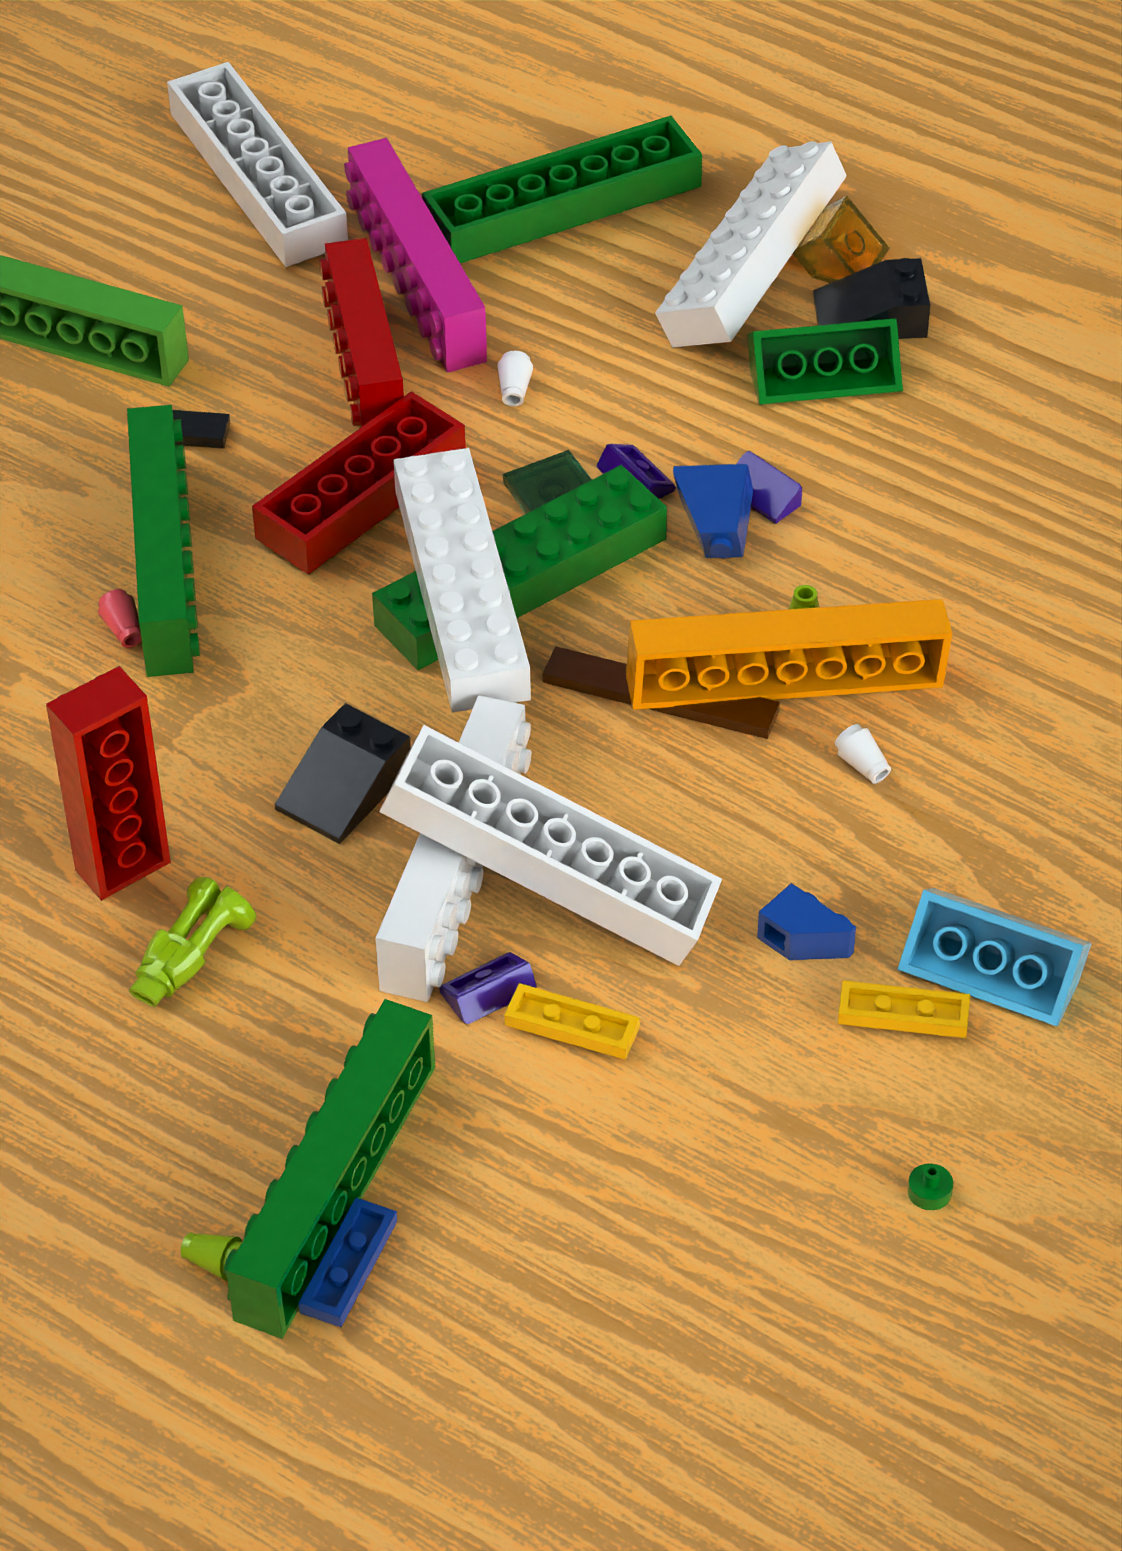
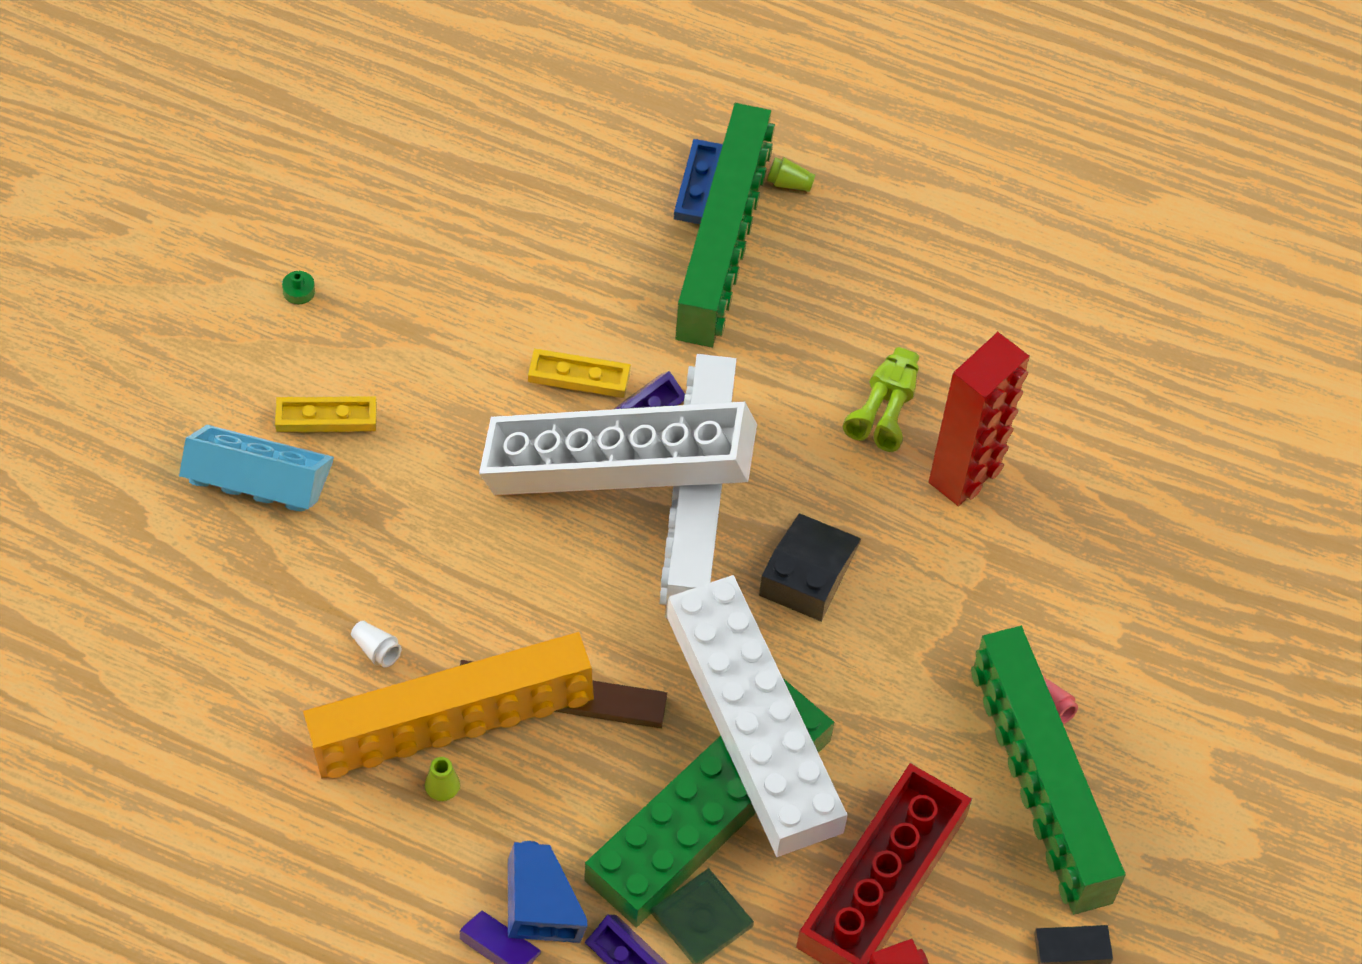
camera: 165 degrees right, 10 degrees up
blue slope [757,883,856,960] -> none

